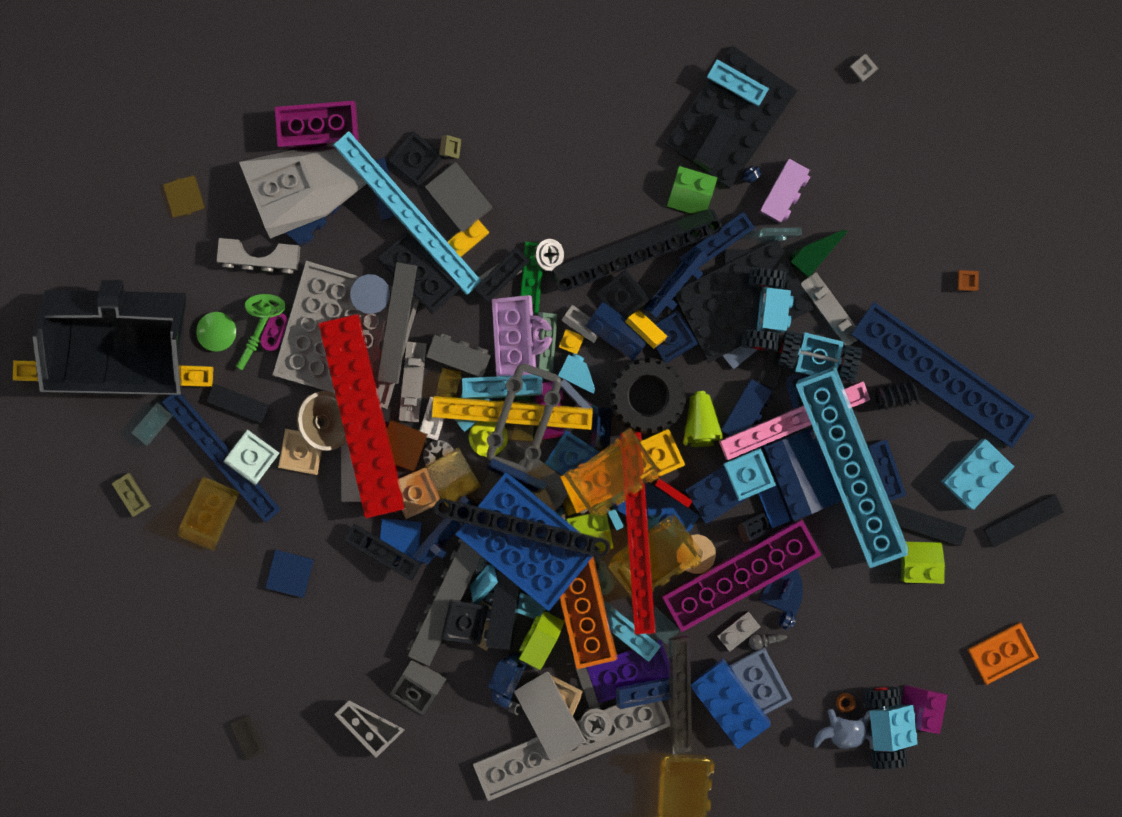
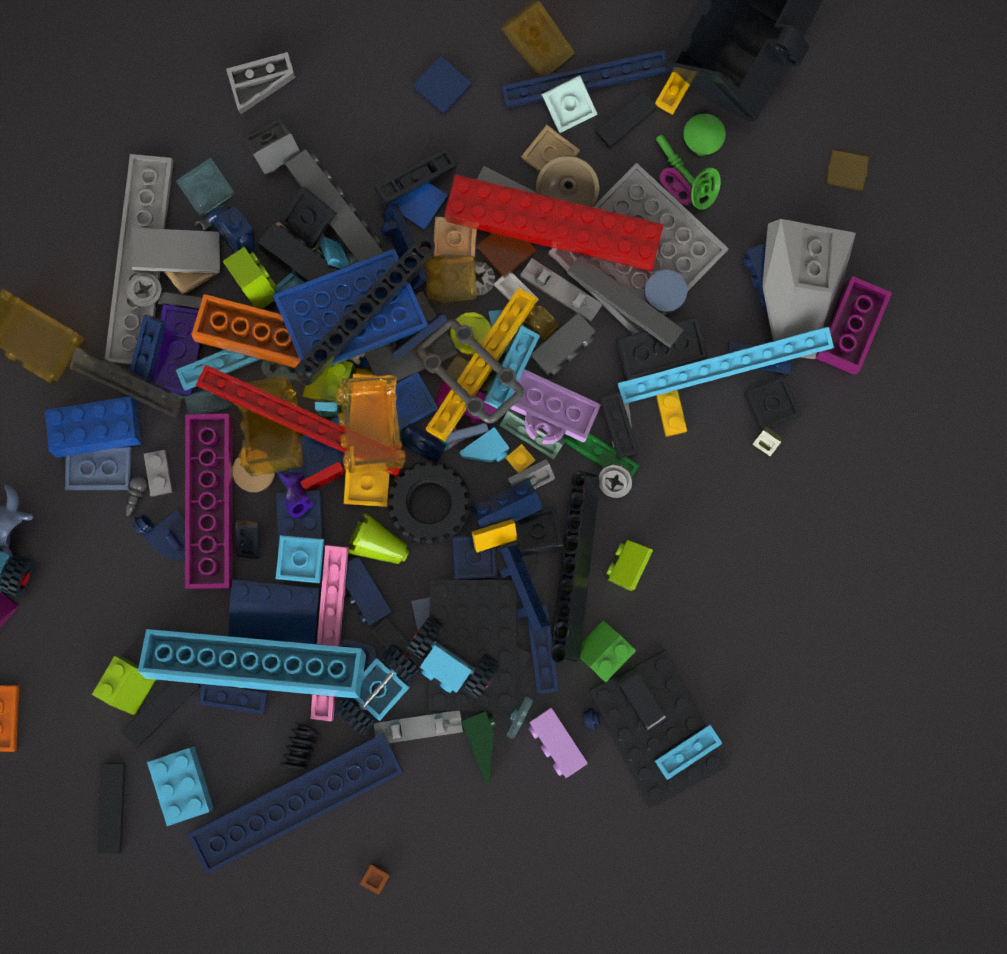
camera: 120 degrees right, 5 degrees down
clear light blue plate [132,403,173,446] -> none
light grey arch [217,238,300,274] -> none
dark grey tile [425,162,493,233] -> none
blue tile [758,485,790,528] -> none
dark orange plate [836,693,856,713] -> none
light grey plate [849,54,878,82] -> none
none -> clear light blue plate [176,158,235,217]
none -> dark purple animal [278,471,314,518]
none -> lime slope [606,540,653,591]

